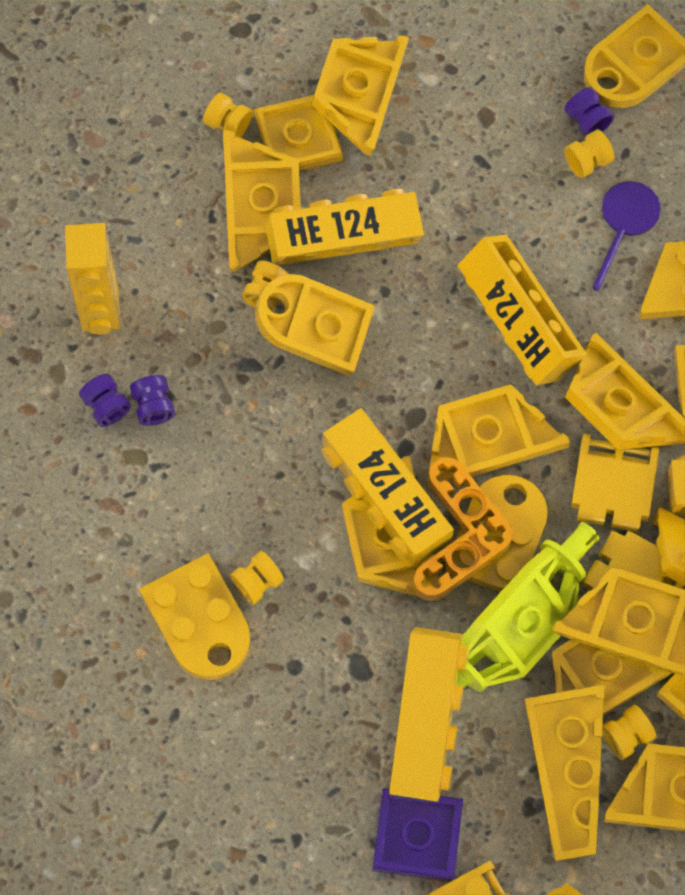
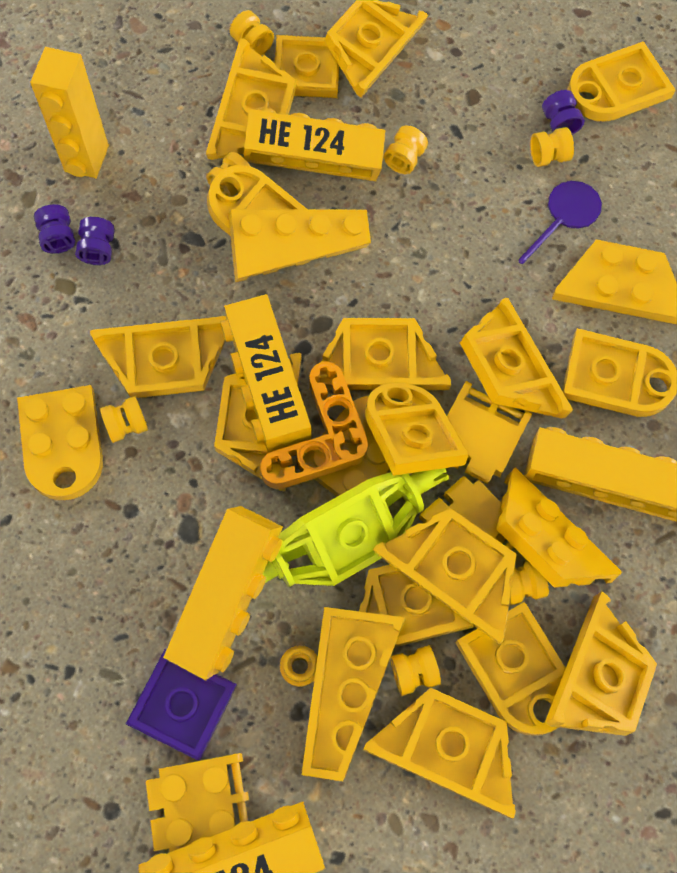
camera: 15 degrees right, 0 degrees up
yellow brick [457,235,587,386] -> none
none -> yellow wing [90,316,226,398]
none -> yellow wing [228,209,371,283]
none -> yellow plate [280,645,317,687]
none -> yellow plate [365,382,468,476]
none -> yellow wheel [383,125,428,175]

